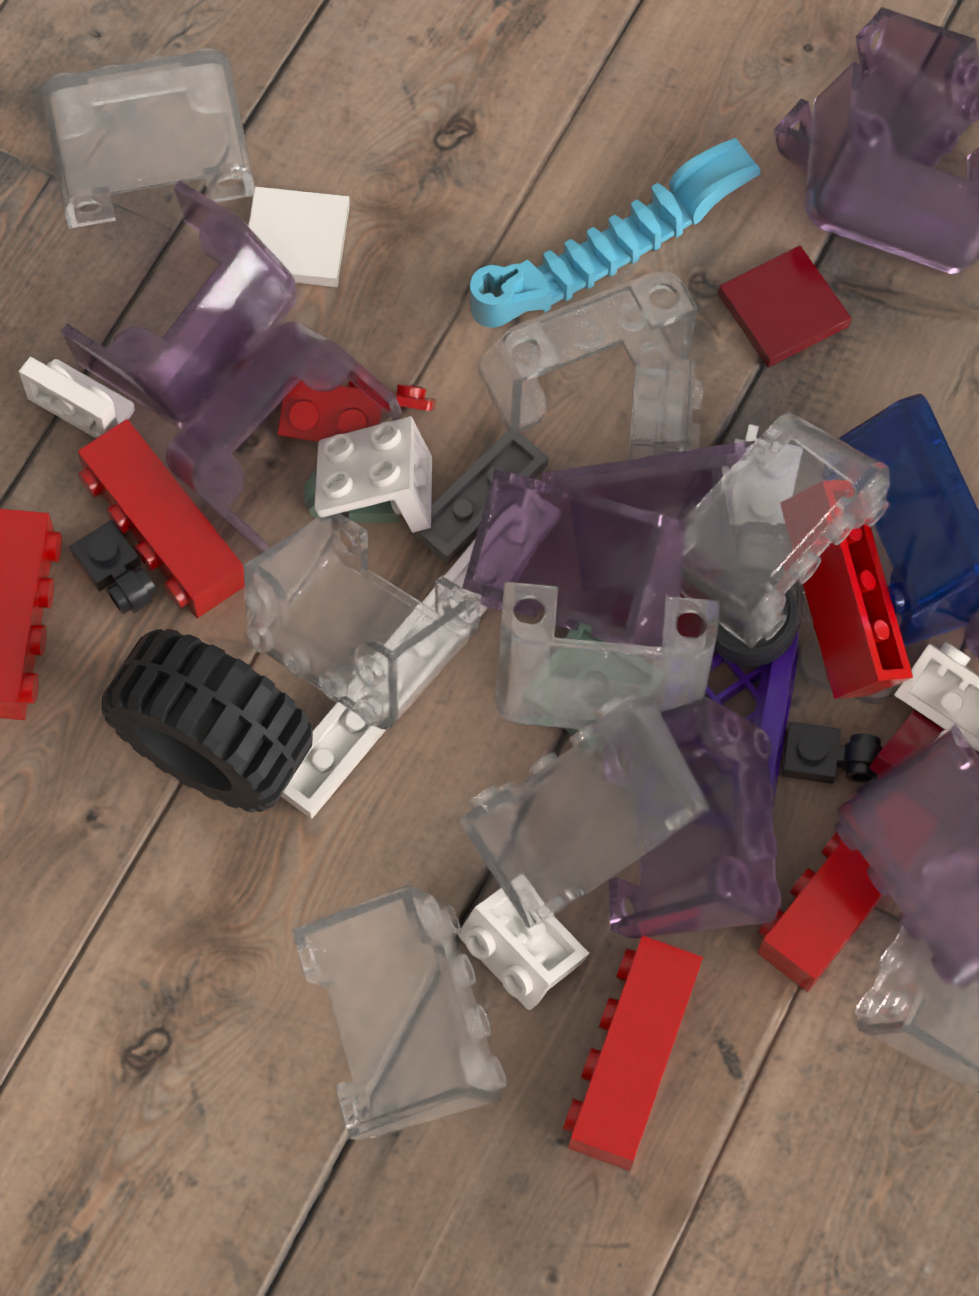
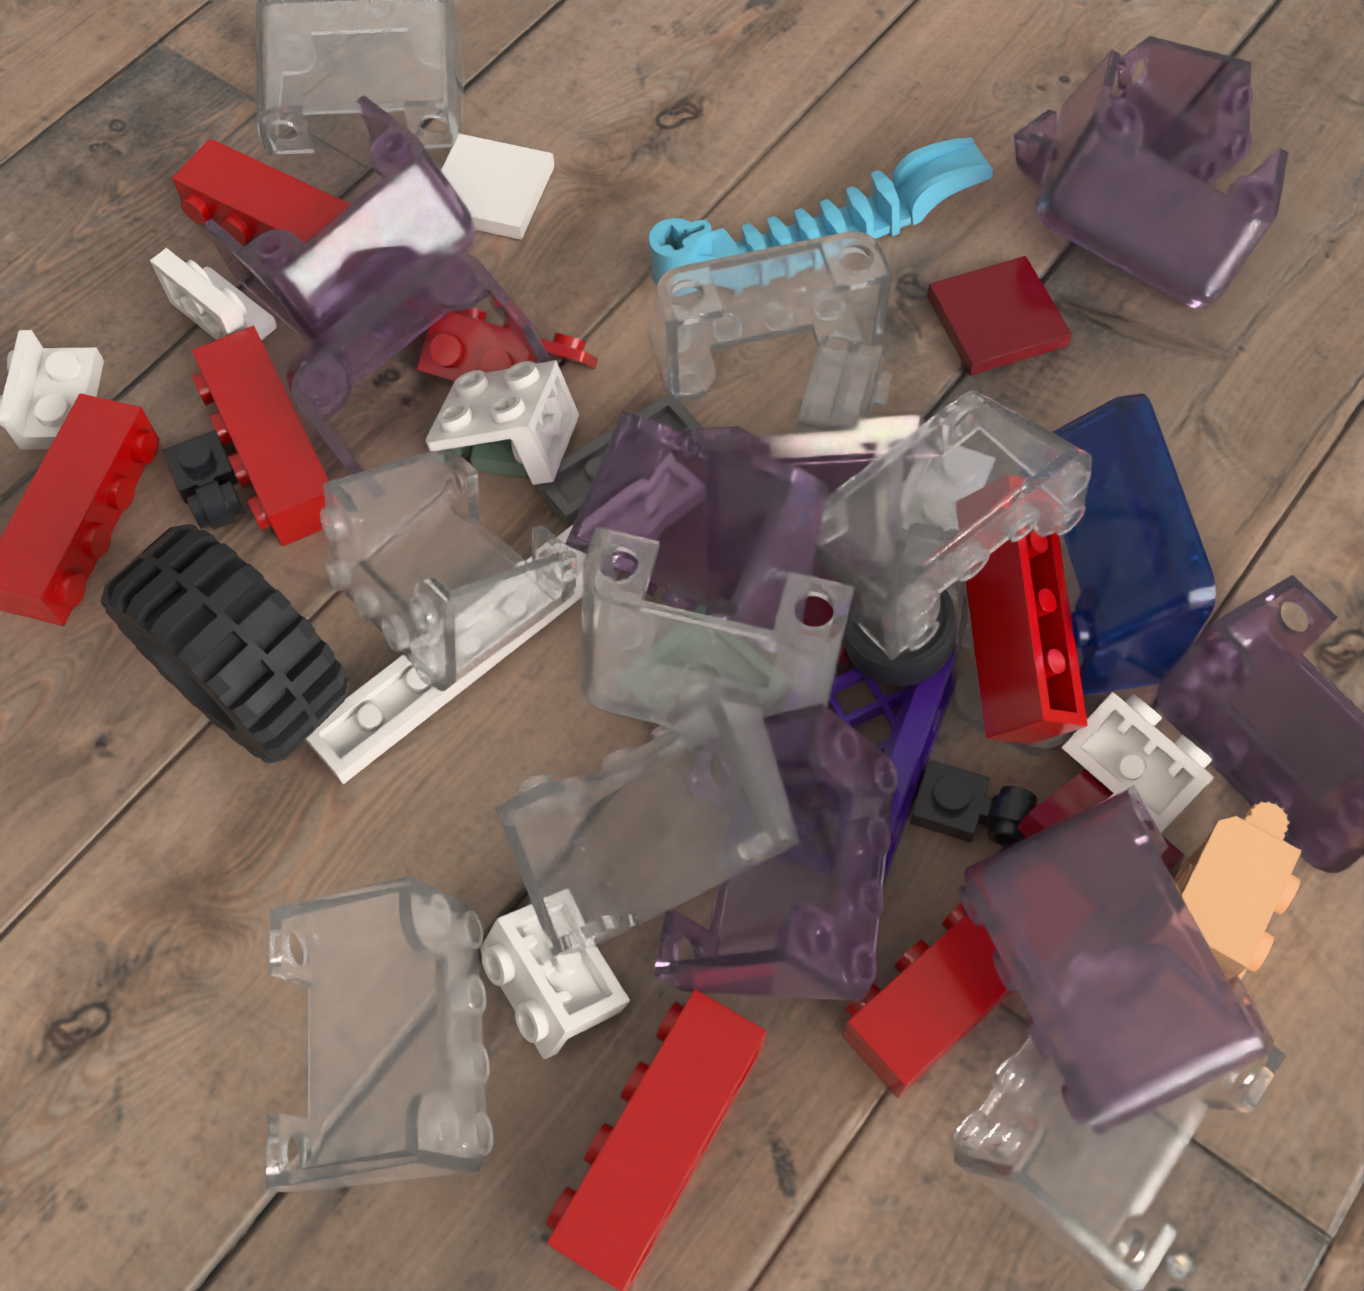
camera: 15 degrees right, 5 degrees down
none -> red brick [171,138,385,293]

